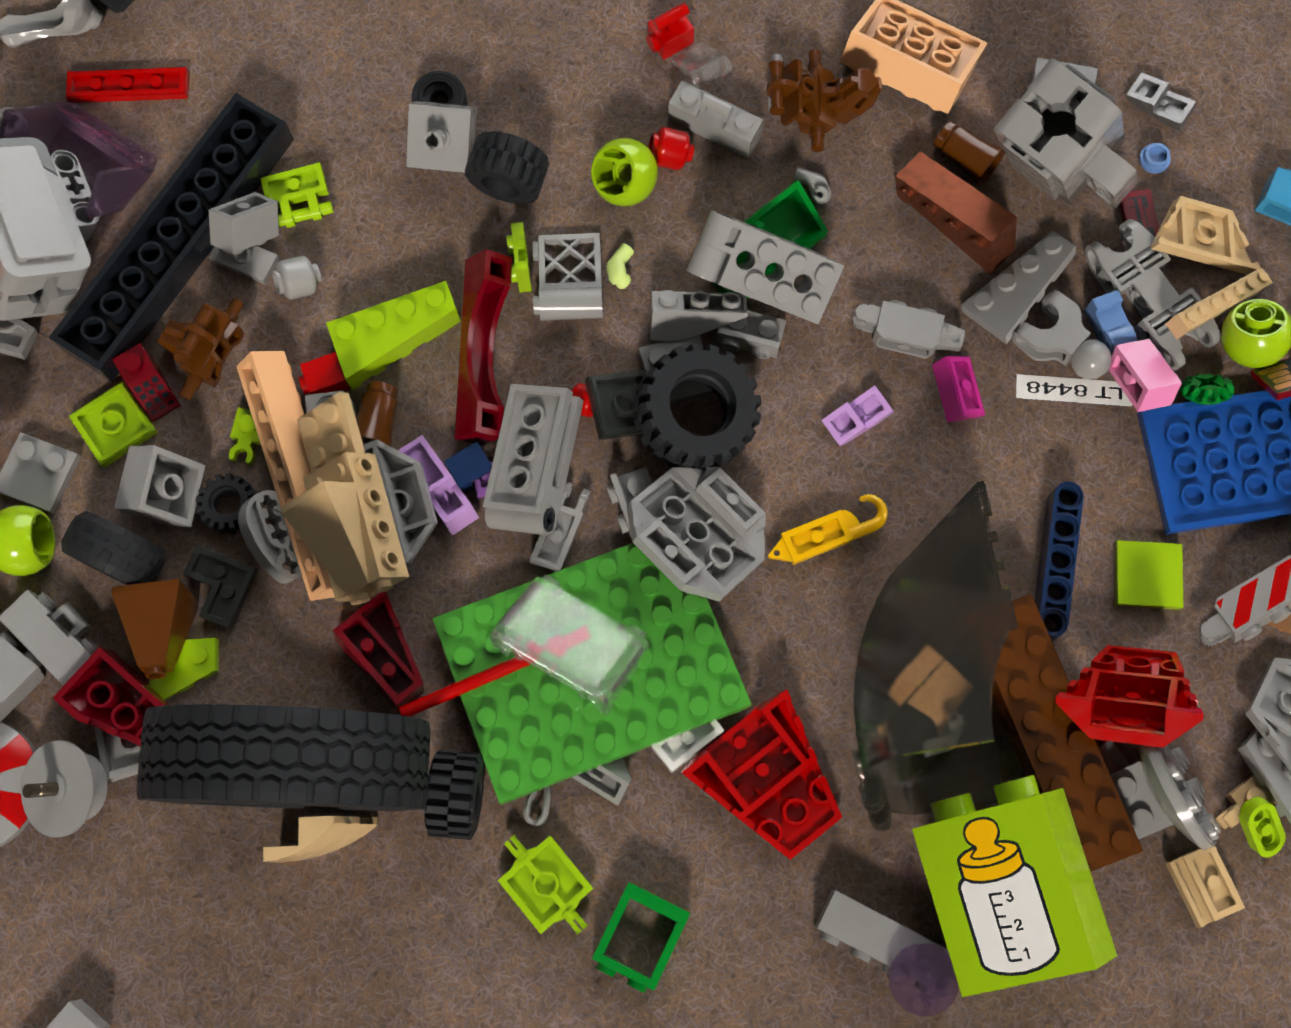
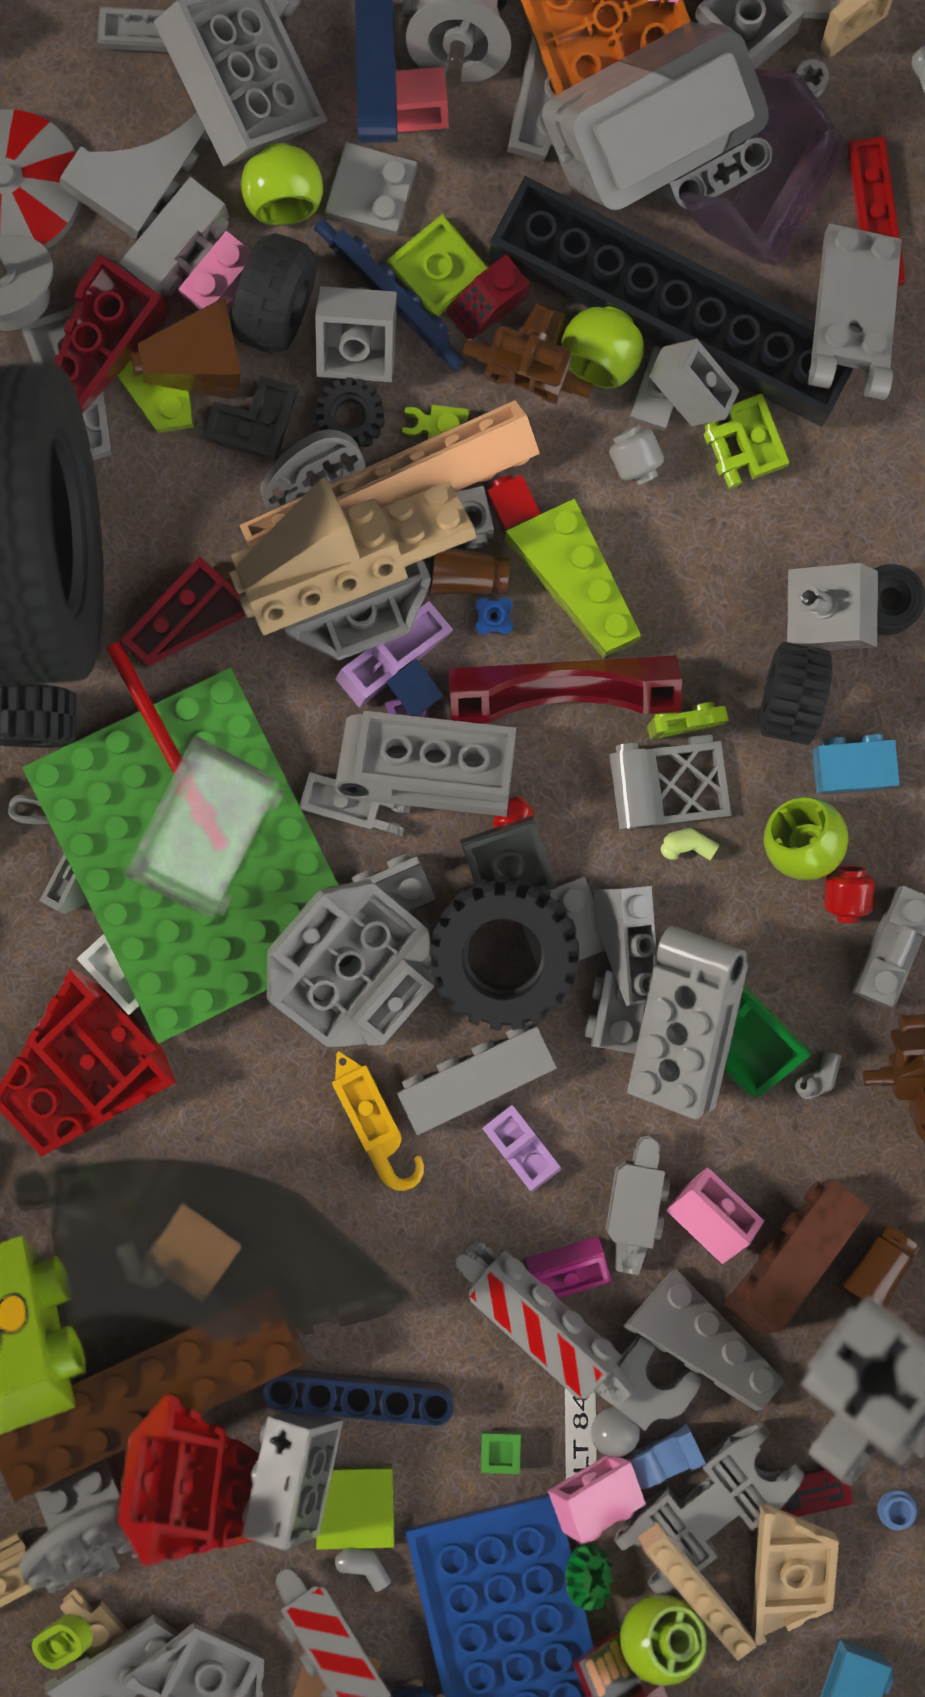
camera: 85 degrees right, 10 degrees up
none -> bright pink brick [179,231,252,313]
none -> light grey piece [243,1412,343,1550]
none -> dark blue plate [314,218,466,372]
none -> light grey arm [335,1547,391,1592]
none -> light grey brick [397,1023,557,1135]
none -> light grey hinge [455,1240,636,1408]
none -> blue plate [475,597,513,635]
none -> bright green plate [481,1430,521,1474]
none -> lime wheel [561,306,644,389]
none -> bright pink brick [666,1167,764,1264]
none -> light grey hinge [808,223,902,400]
none -> dark azure piece [812,734,899,795]

